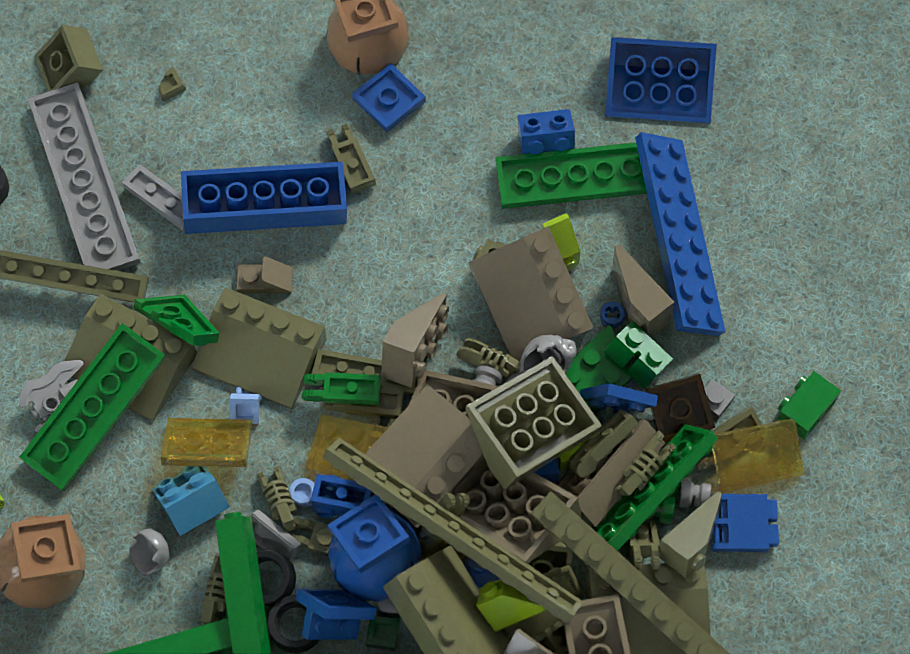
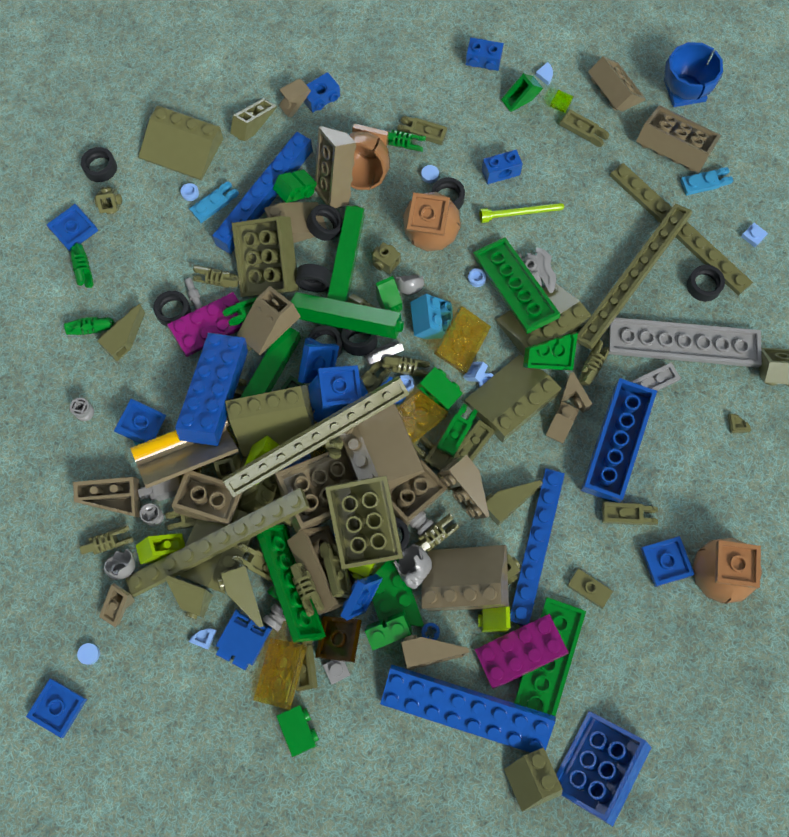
camera: 115 degrees right, 5 degrees up
blue brick [517,109,575,154] -> none
none -> olive slope [166,575,213,620]
none -> light blue tile [189,628,217,650]
none -> olive brick [372,242,401,275]
none -> green slope [376,276,402,312]
none -> green brick [416,367,463,412]
none -> light blue tile [468,268,486,287]
none -> magenta plate [475,614,569,689]
none -> olive slope [486,480,543,526]
none -> olive slope [504,747,563,812]
none -> blue plate [510,469,565,626]
none -> dark tan slope [560,372,592,413]
none -> olive plate [567,568,613,609]
none -> olive hinge [579,340,609,386]

